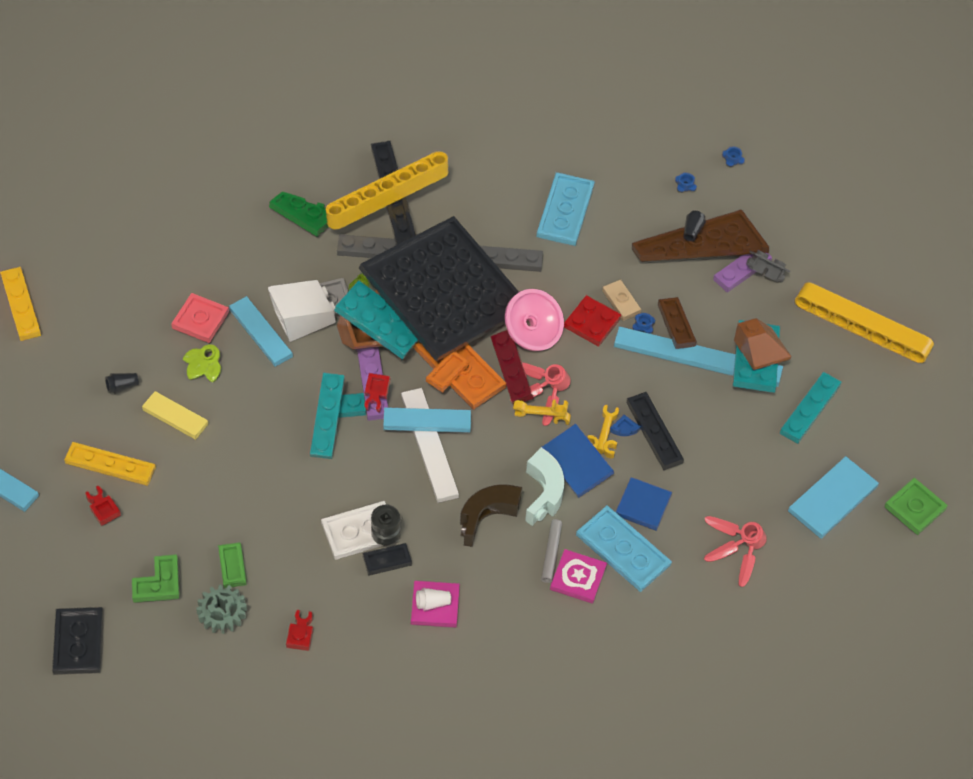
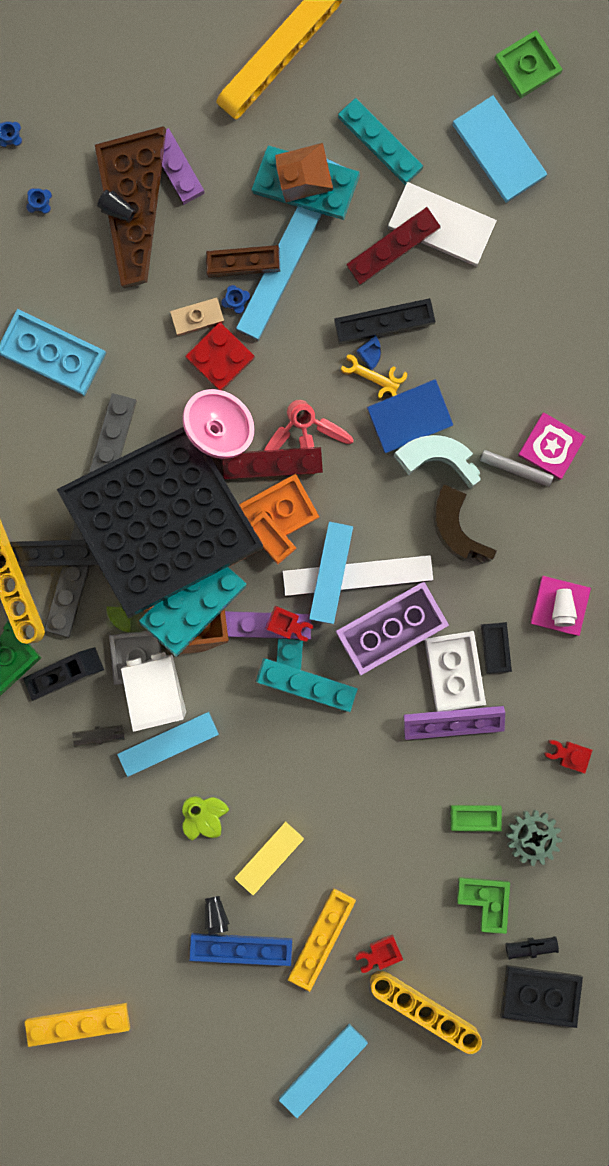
camera: 80 degrees left, 30 degrees up
coral plate [171,293,229,343] -> none
pearl dark grey wheel [371,505,400,545] -> none
yellow bar [513,399,571,425] -> none
medium azure tile [576,505,672,592] -> none
blue tile [616,477,672,531] -> none
coral plant [704,516,767,587] -> none
dark grey hinge [746,250,791,282] -> none
none -> black slope [23,647,104,701]
none -> clear smoke pin [72,724,125,748]
none -> blue plate [190,933,292,966]
none -> lavender brick [336,582,449,675]
none -> dark red plate [346,207,441,286]
none -> yellow beam [370,971,482,1054]
none -> white tile [388,182,497,267]
none -> medium lavender plate [404,706,505,740]
none -> black pin [505,936,559,960]

